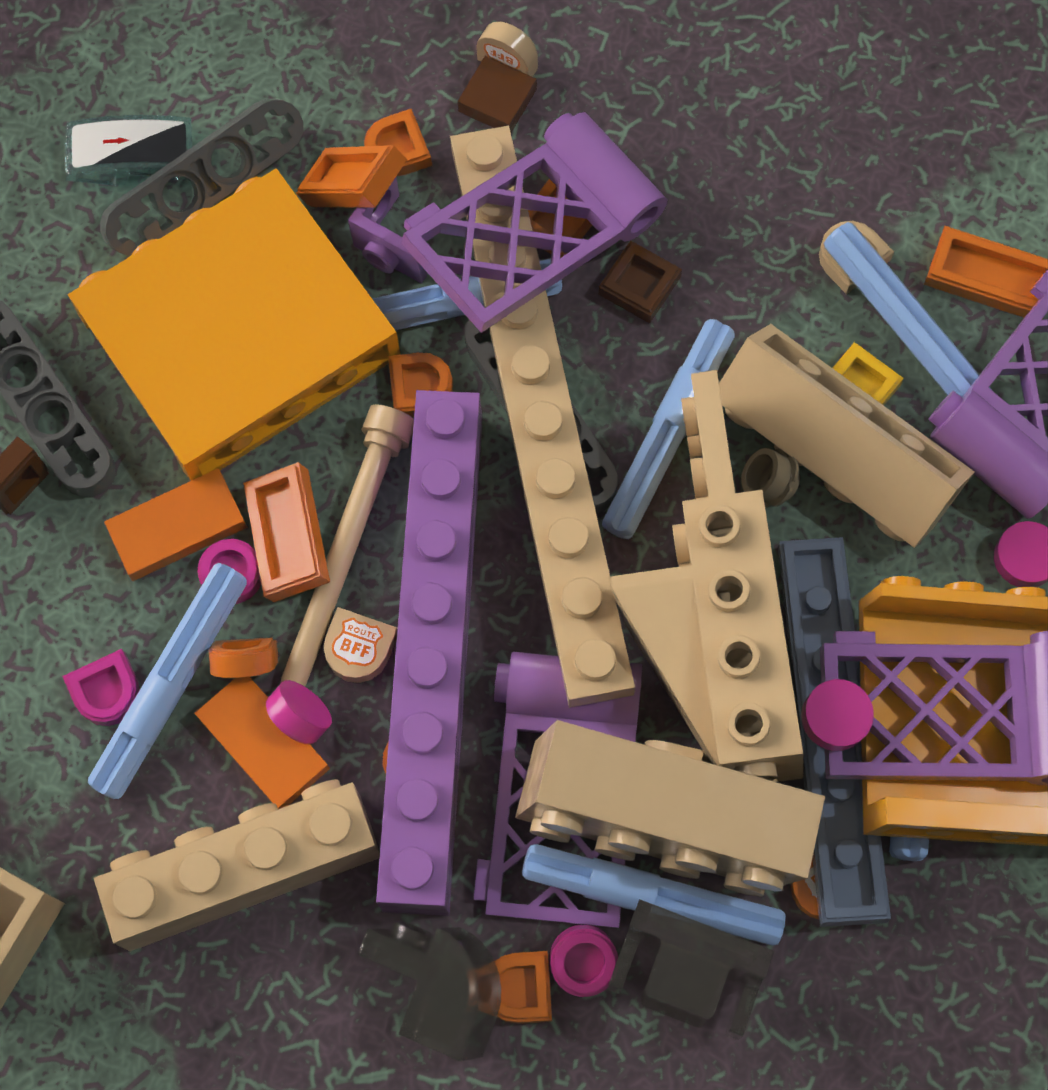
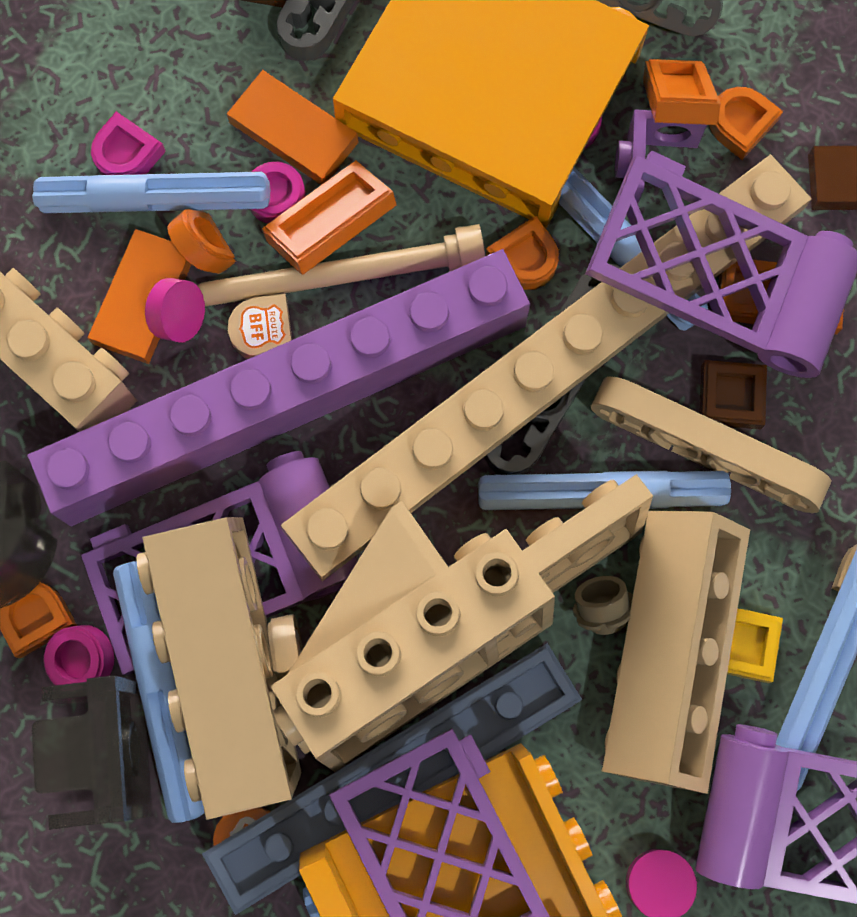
camera: 60 degrees right, 5 degrees up
dark pink tile [801,679,874,751] -> none
none -> tan beam [591,376,831,513]

